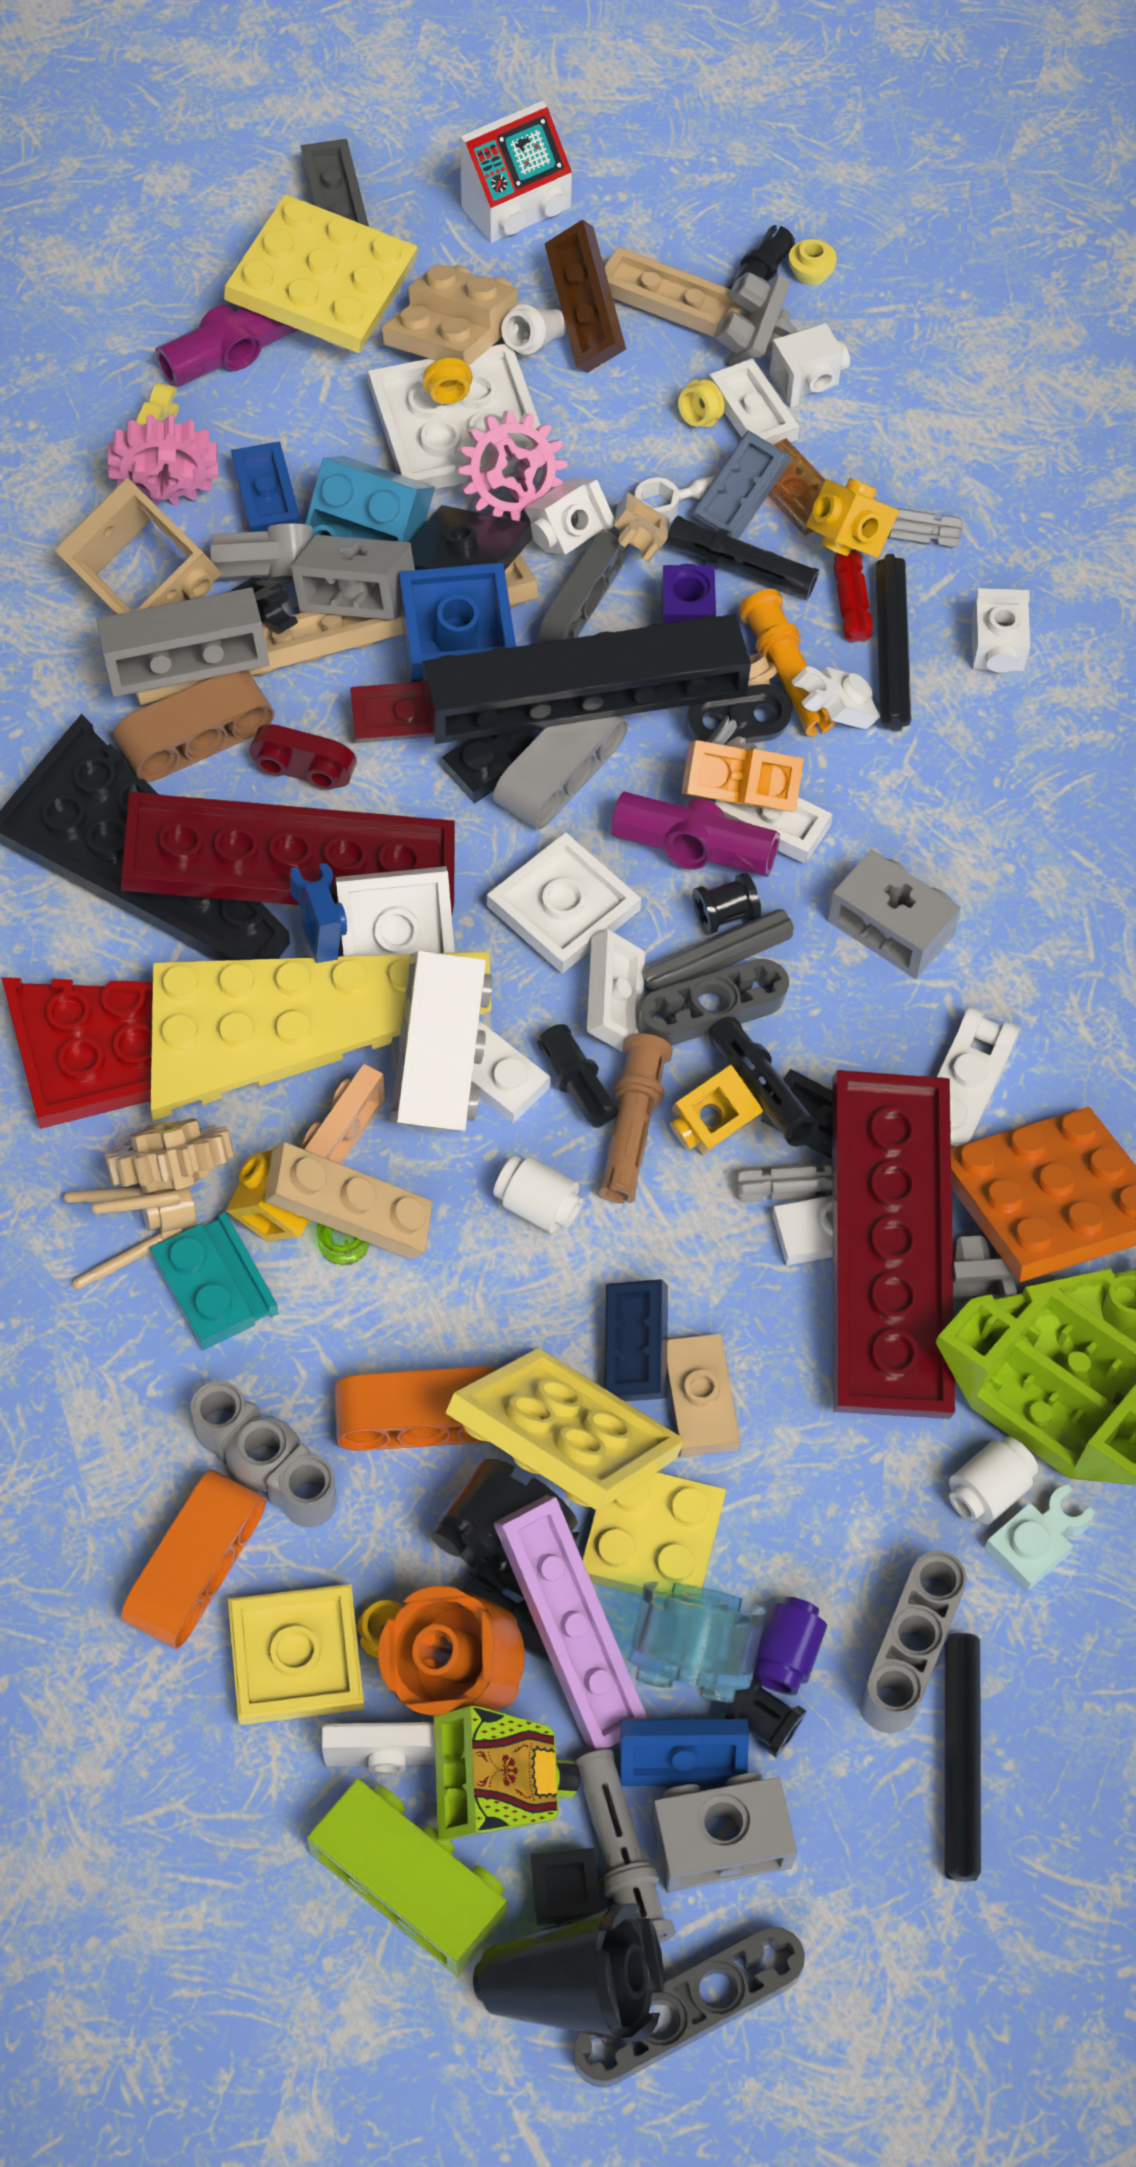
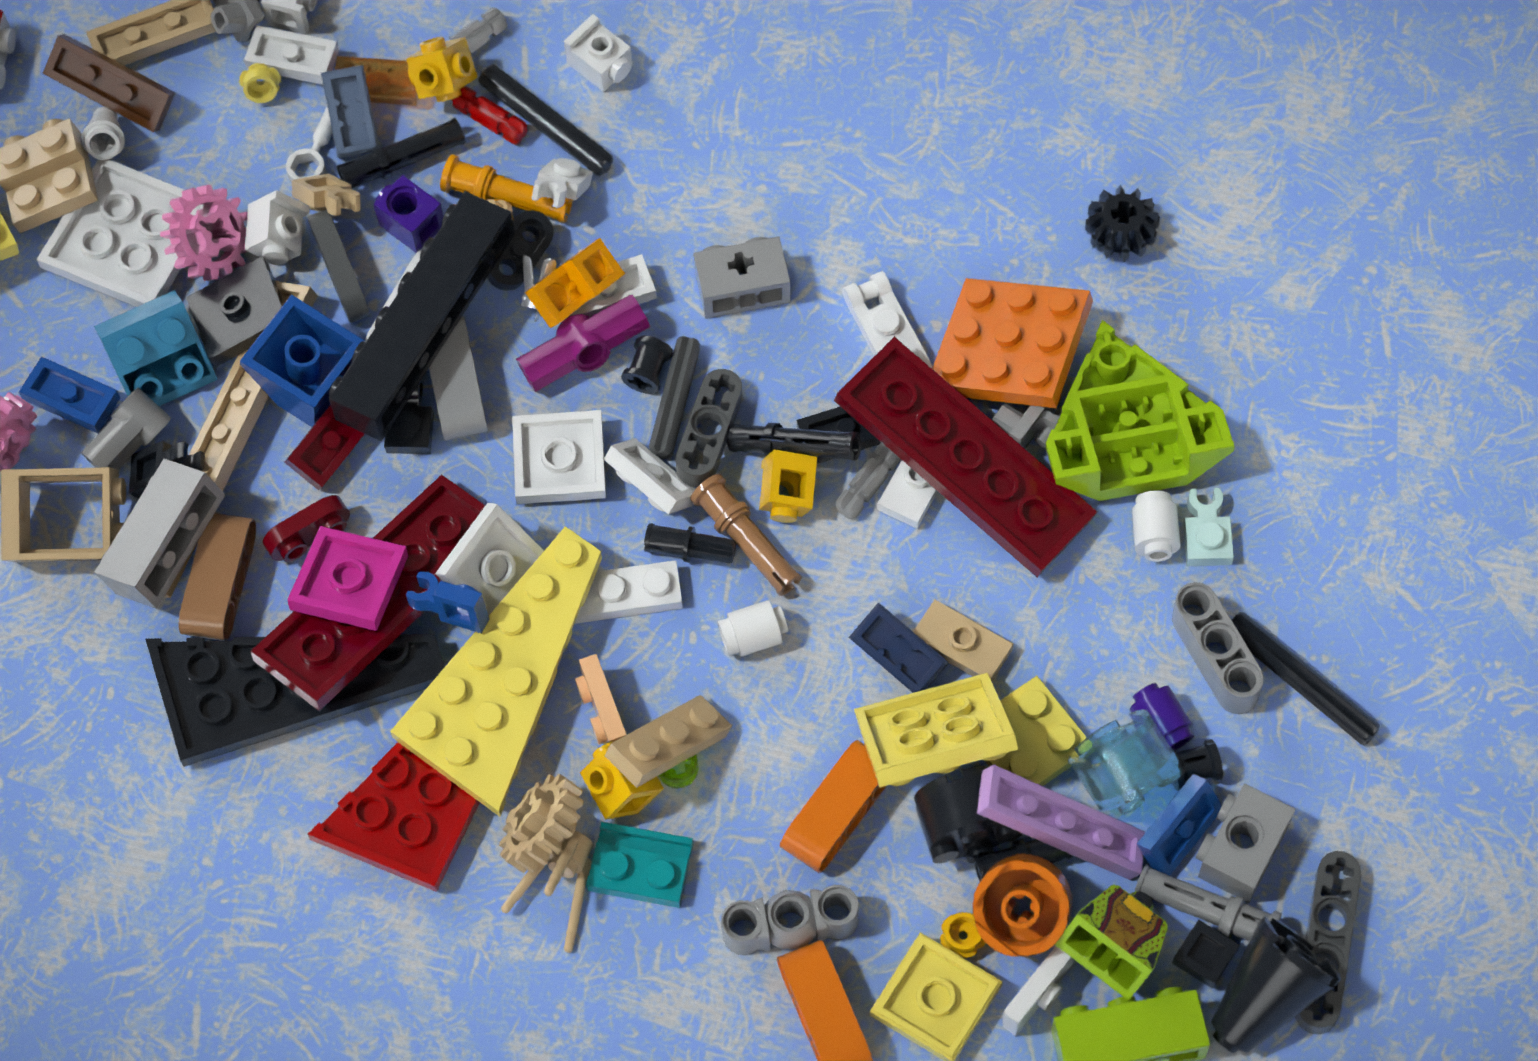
camera: 45 degrees left, 5 degrees up
light grey brick [291,535,415,620] -> none
brick [389,951,493,1131] -> none
yellow plate [422,357,473,404] -> none
none -> dark pink plate [287,526,408,631]

